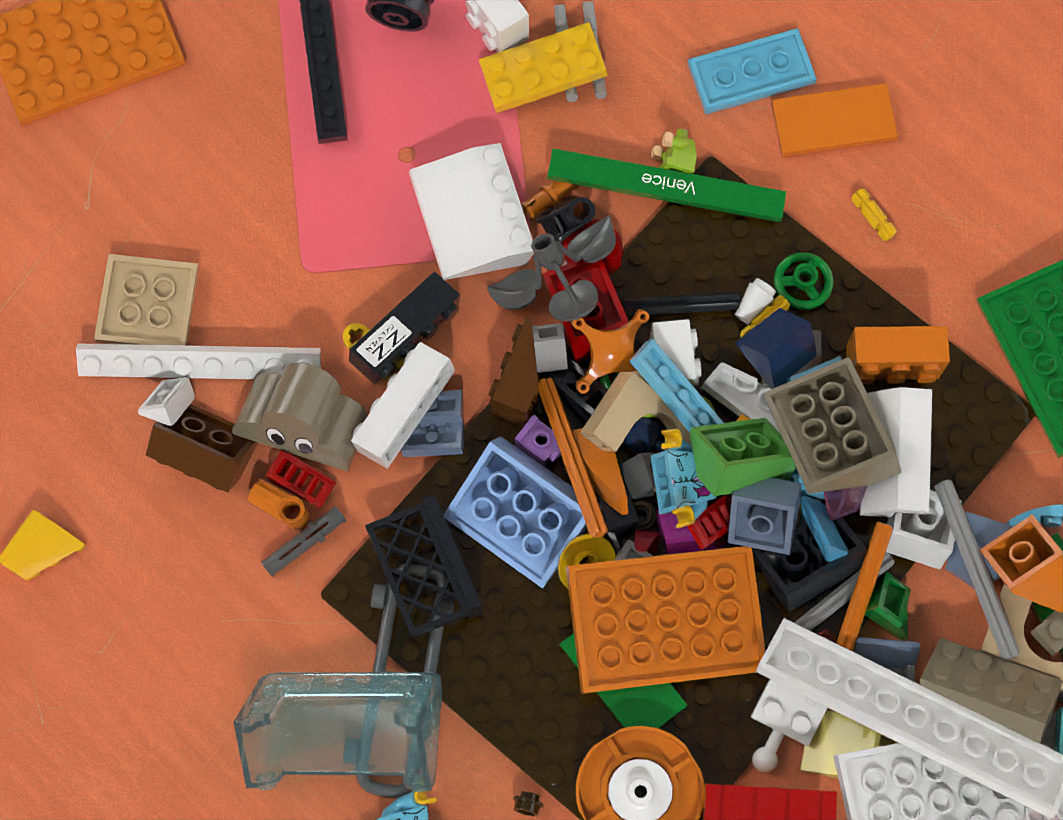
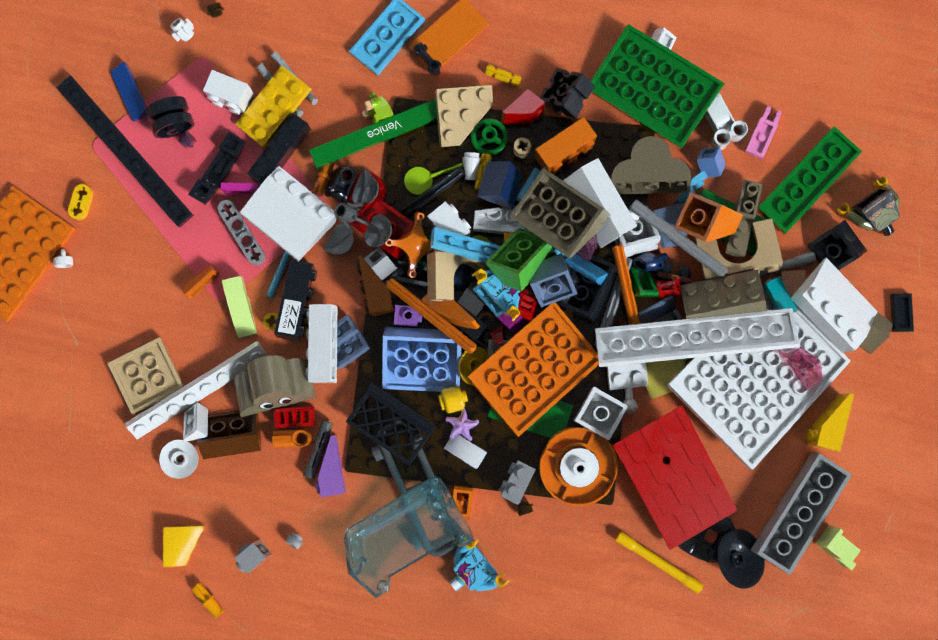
camera: 30 degrees left, 10 degrees up
none -> white tile [53,249,73,268]
none -> yellow beam [68,184,93,220]
none -> white dish [159,440,199,479]
none -> clear purple plate [179,131,196,148]
none -> orange slope [182,264,219,299]
none -> black slope [188,132,245,205]
none -> light orange axle [192,583,224,620]
none -> light grey beam [218,200,266,266]
none -> dark pink tile [221,183,261,194]
none -> yellowish green slope [222,276,257,338]
none -> light grey brick [234,539,272,573]
none -> black brick [247,112,311,185]
none -> medium azure bar [266,251,291,298]
none -> light grey plate [285,532,303,550]
none -> medium lavender slope [316,435,346,497]
none -> lime piece [404,163,464,195]
none -> black bar [413,42,441,76]
none -> tan plate [435,85,493,147]
none -> yellow head [438,386,468,413]
none -> white slope [444,435,487,469]
none -> lavender animal [446,408,479,441]
none -> orange slope [451,485,474,517]
none -> light grey brick [499,460,536,505]
none -> red slope [501,89,545,124]
none -> tan bush [513,137,531,159]
none -> black brick [539,68,595,118]
none -> white brick [573,387,628,441]
none -> dark tan brick [612,136,691,194]
none -> dark blue piece [633,252,668,272]
none -> black hips [655,262,692,295]
none -> red bush [657,277,681,298]

